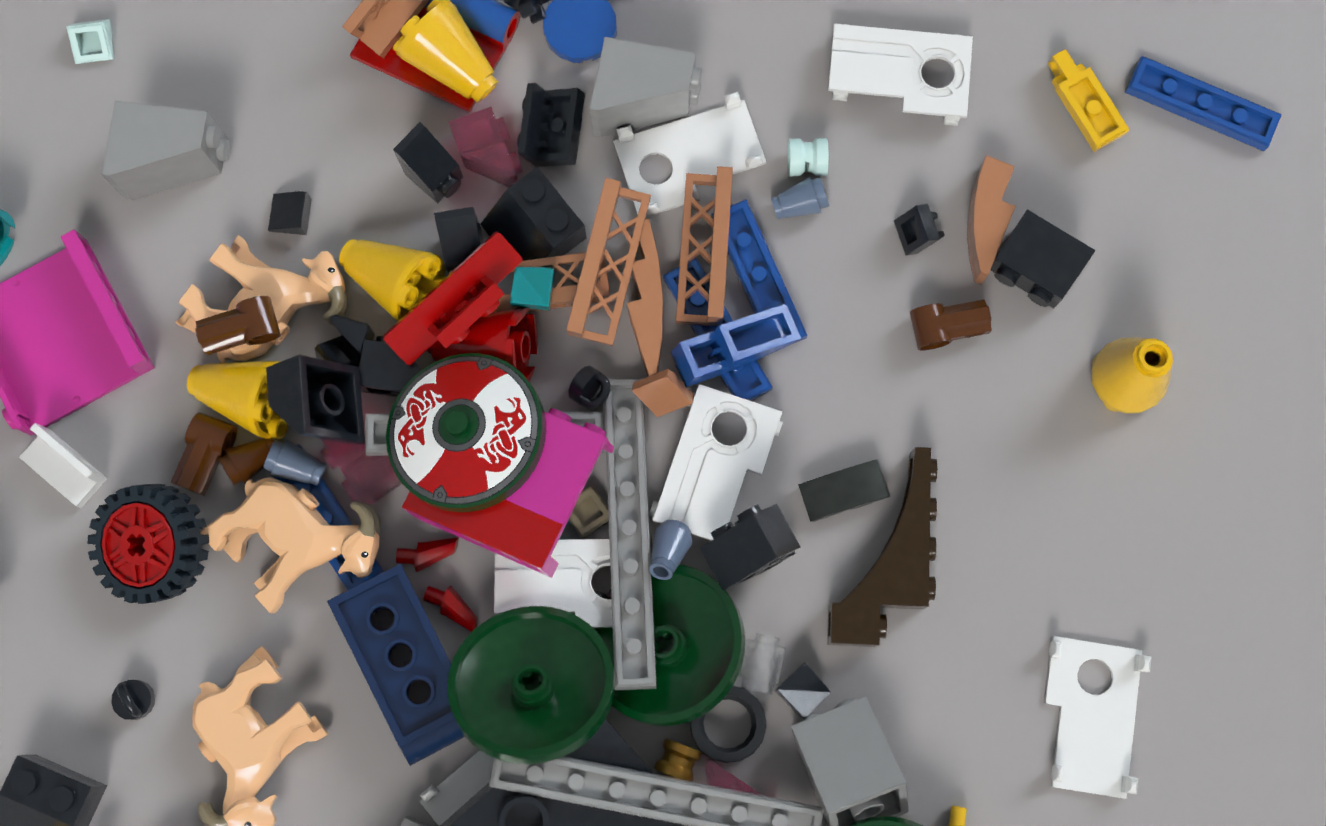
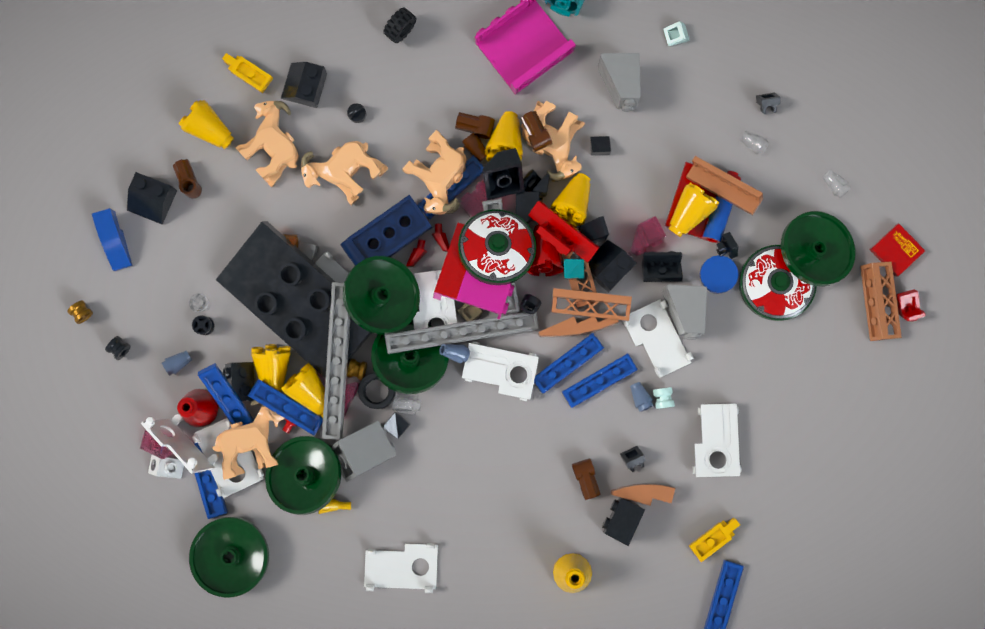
camera: 85 degrees right, 5 degrees up
white panel [19,423,107,508] -> none
wheel [87,484,209,604] -> none
sand blue cone [263,439,327,486] -> none
black slope [393,122,463,204] -> none
nougat piece [632,368,694,417] -> none
blue slope [670,304,801,387] -> none
nougat fence [676,166,733,327] -> none
black brick [700,504,801,591] -> none
pearl dark grey slope [798,459,891,522] -> none
dark brown arch [827,447,937,647] -> none

